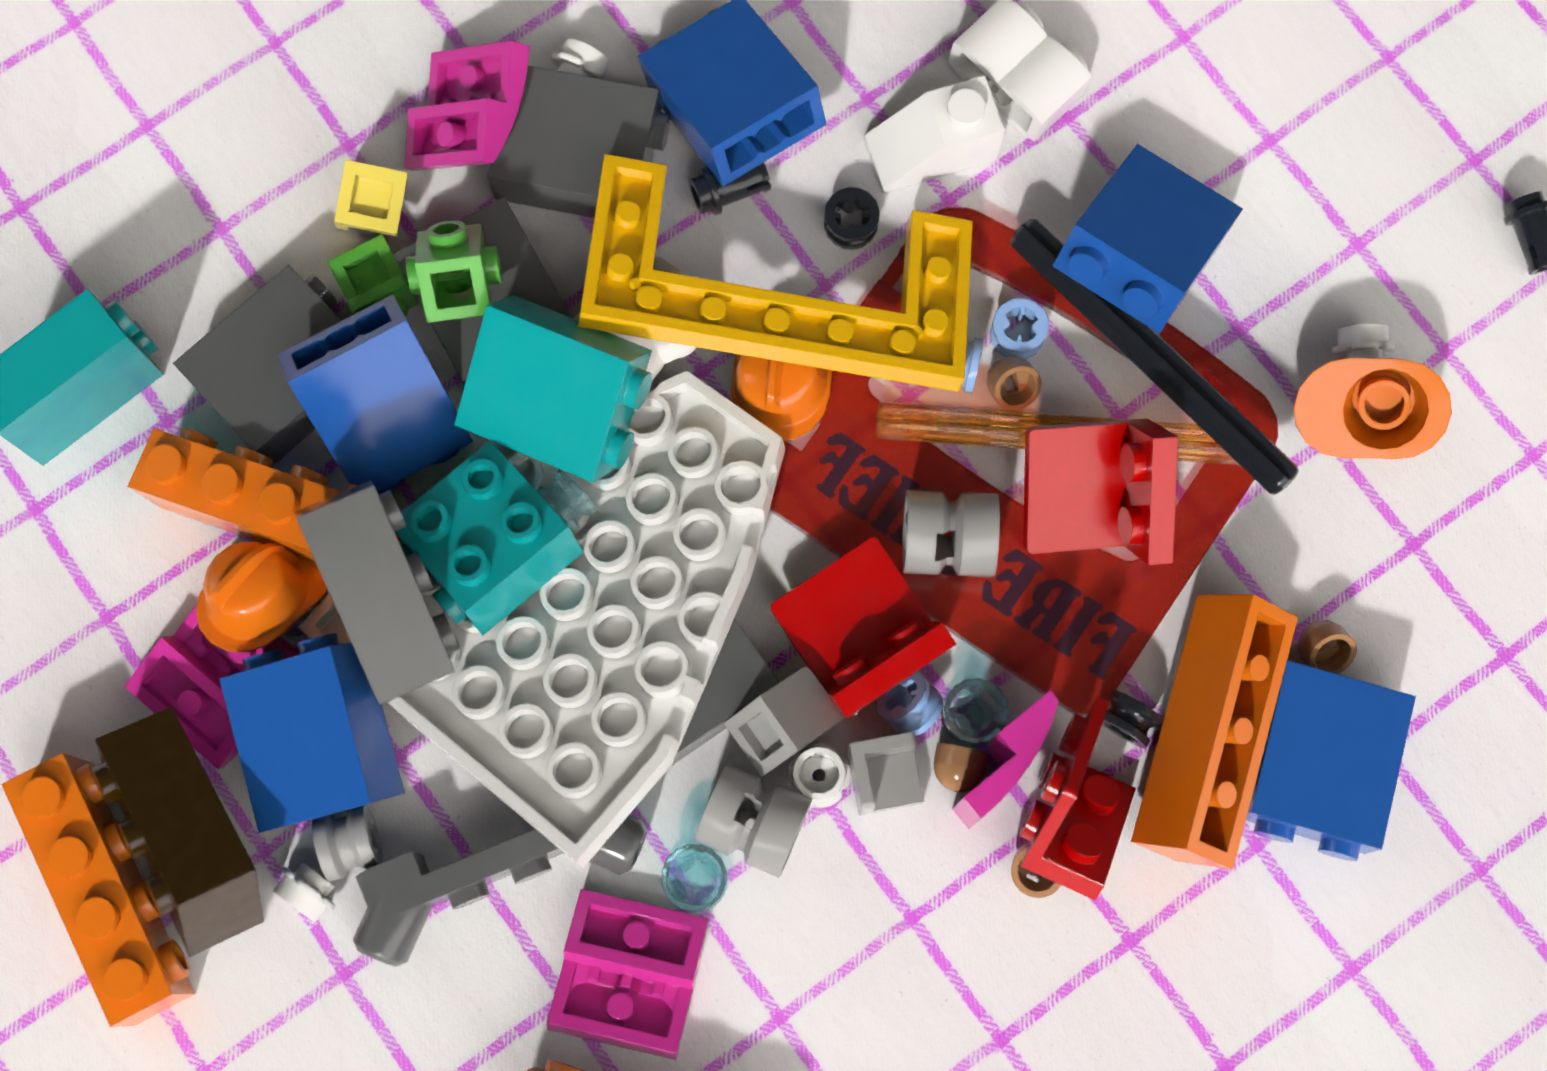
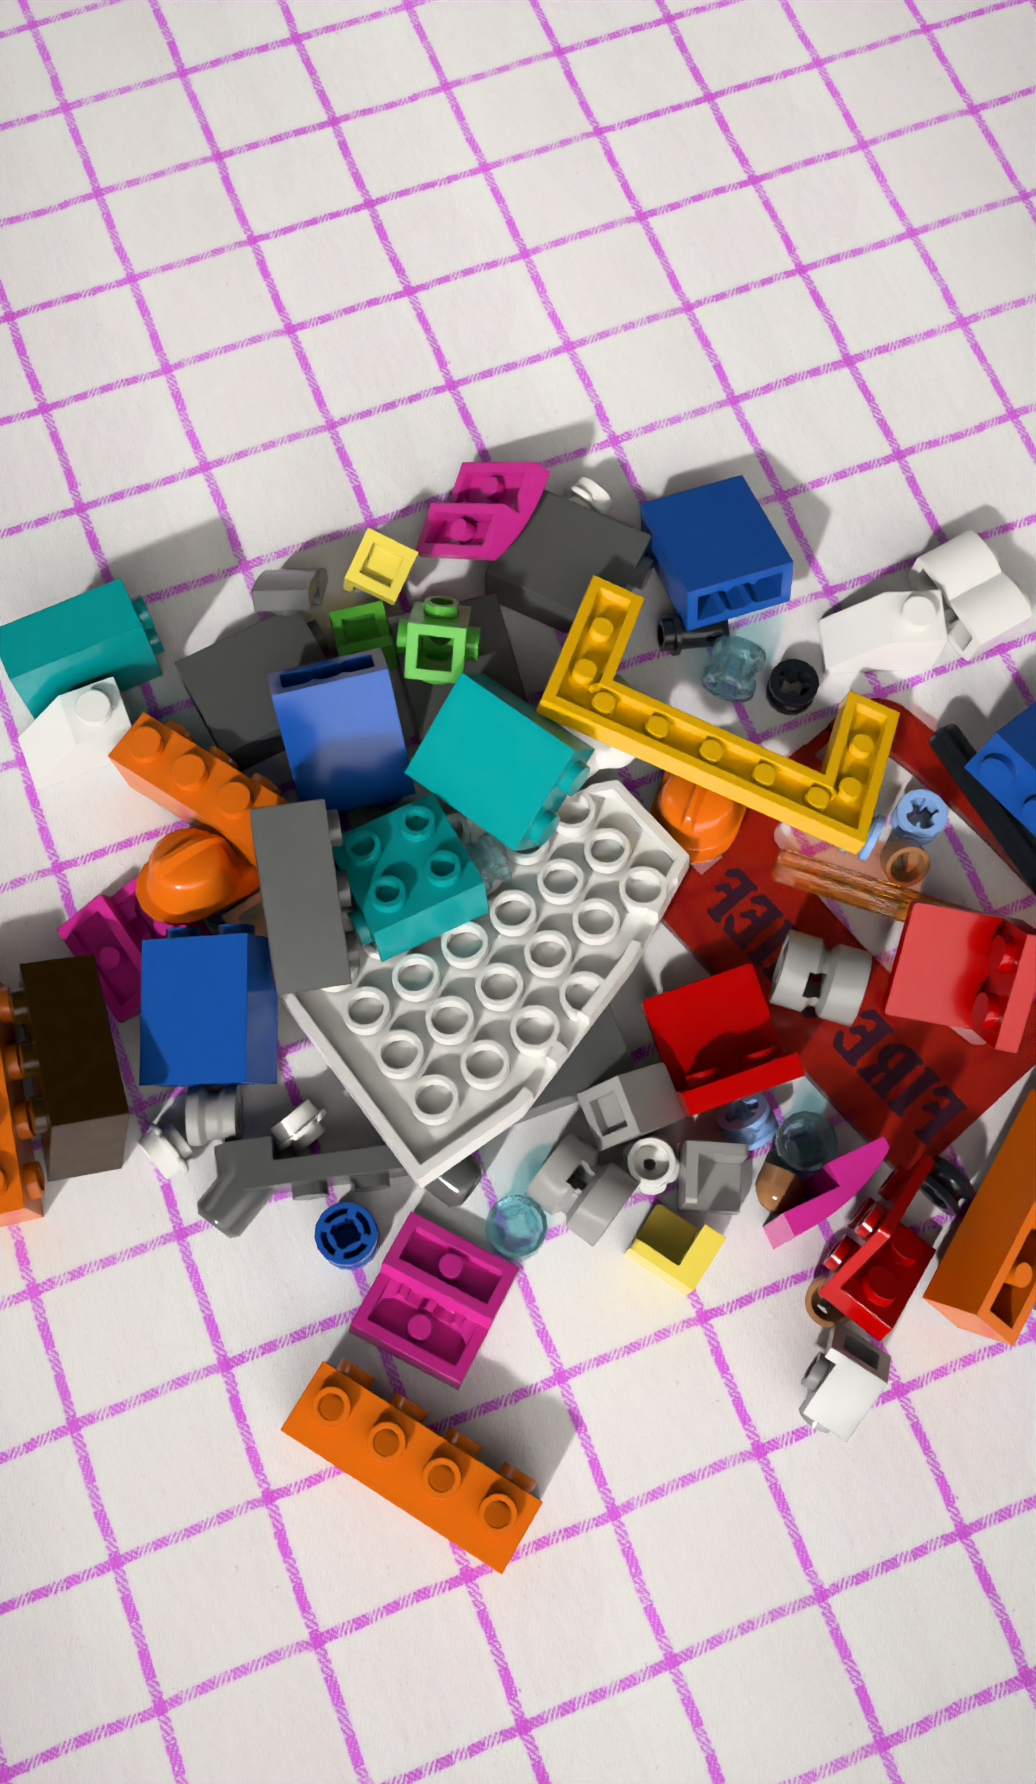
camera: 10 degrees right, 5 degrees down
none -> white slope [18,676,134,790]
none -> dark grey slope [251,568,328,616]
none -> white plate [270,1098,326,1153]
none -> blue wheel [314,1202,380,1270]
none -> light yellow panel [625,1204,726,1295]
none -> clear light blue wheel [700,636,767,702]
none -> brick [799,1321,891,1442]

